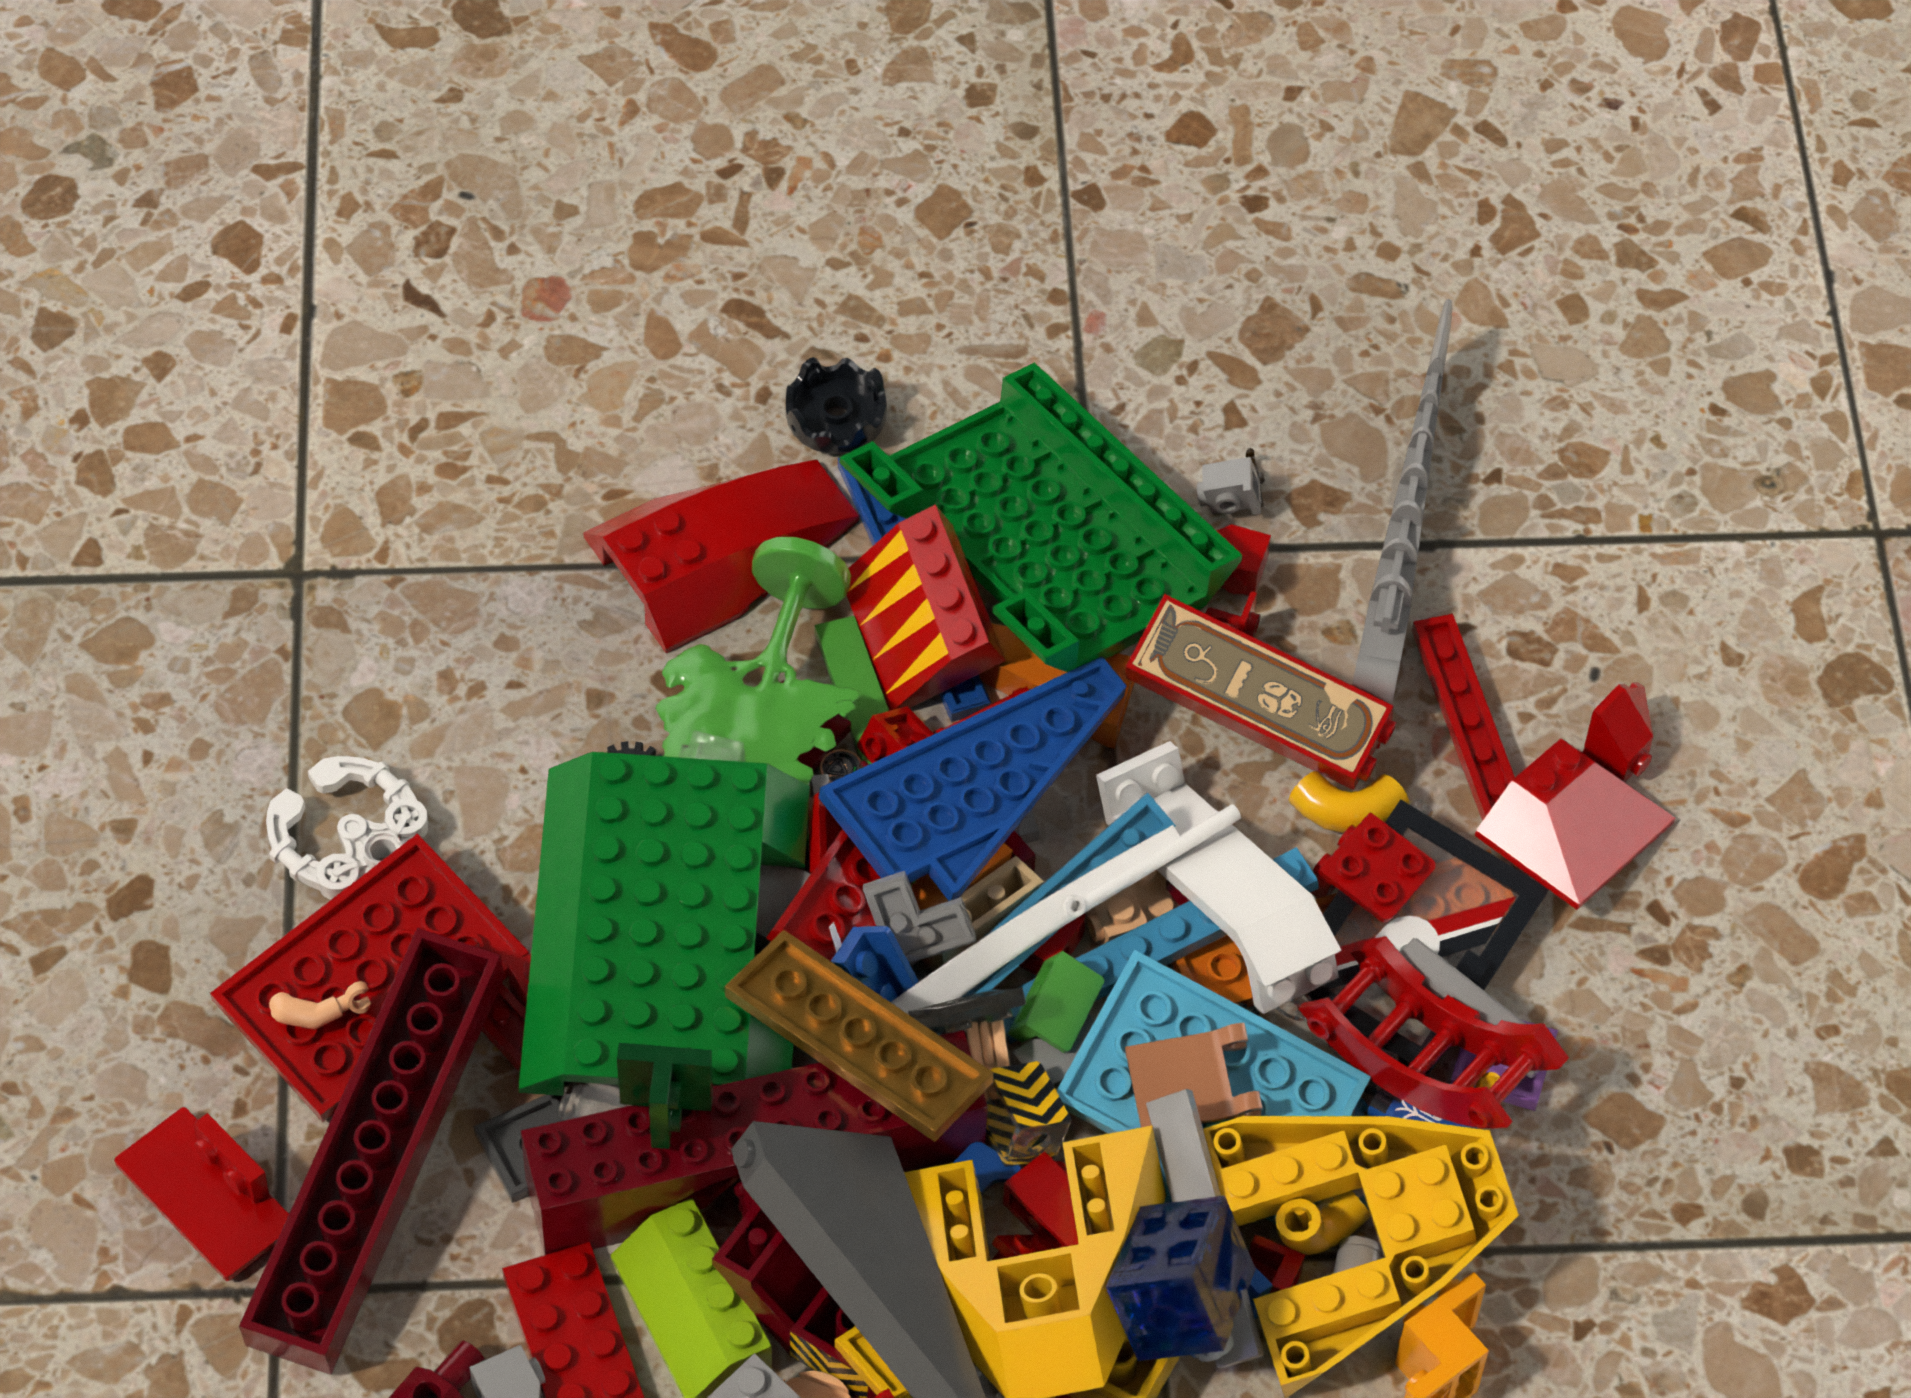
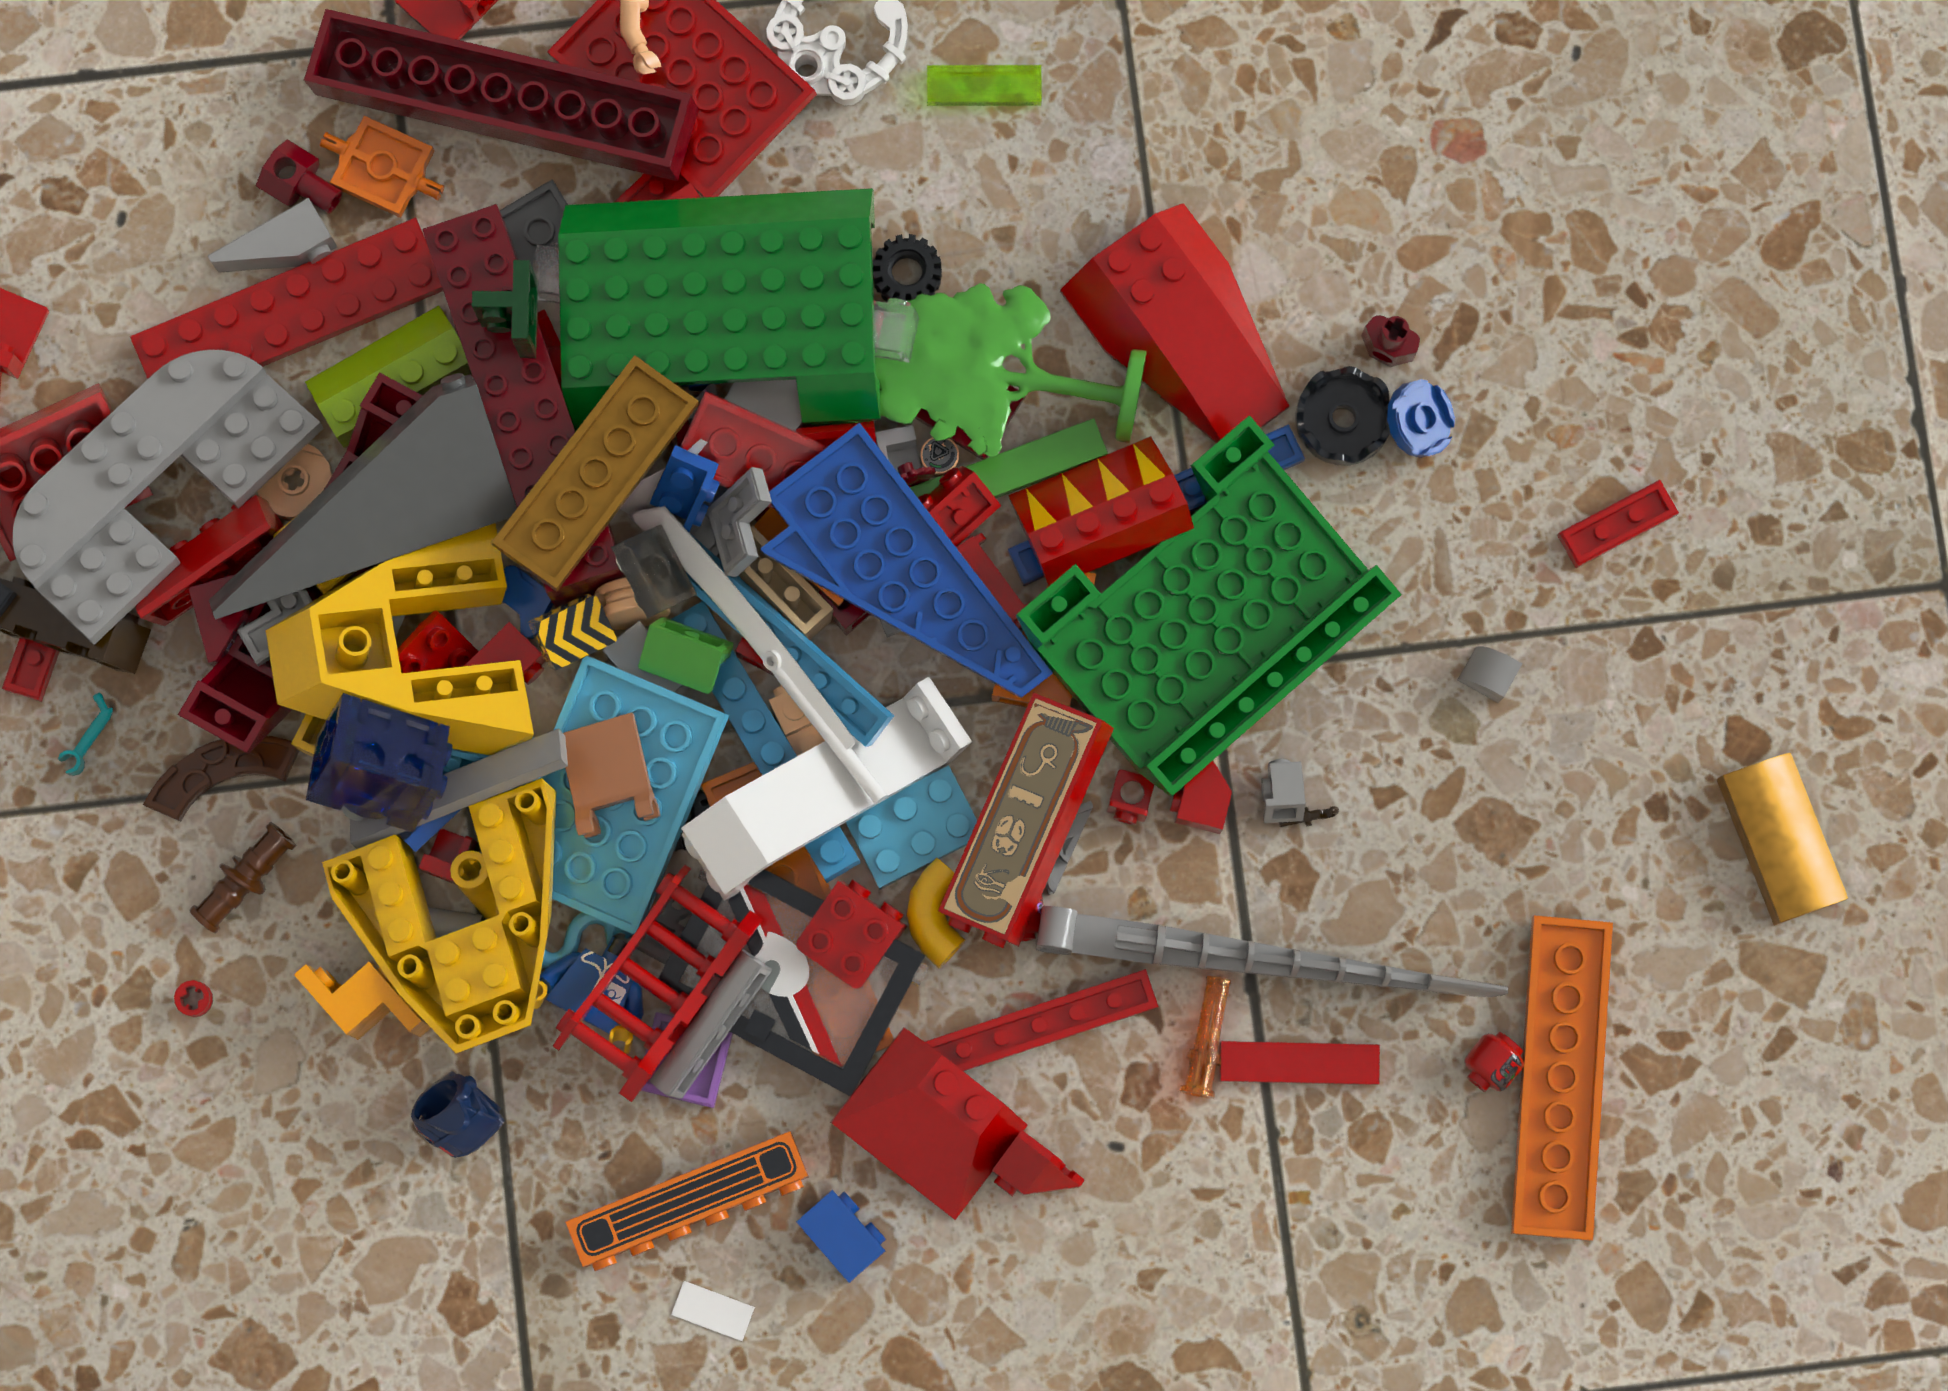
camera: 85 degrees right, 25 degrees up
none -> orange plate [320,115,444,218]
none -> dark blue piece [411,1071,505,1158]
none -> brick [566,1131,809,1271]
none -> white sticker [671,1281,755,1341]
none -> blue brick [796,1190,886,1283]
none -> medium azure plate [845,765,977,890]
none -> clear neon green tile [927,65,1042,106]
none -> clear orange pin [1180,976,1231,1099]
none -> red tile [1220,1041,1380,1085]
none -> dark red piece [1361,315,1420,367]
none -> tile [1387,379,1455,458]
none -> light grey brick [1457,646,1523,703]
none -> red head [1464,1032,1524,1092]
none -> orange plate [1511,915,1613,1241]
none -> red tile [1557,480,1679,568]
none -> pearl gold slope [1716,752,1849,926]

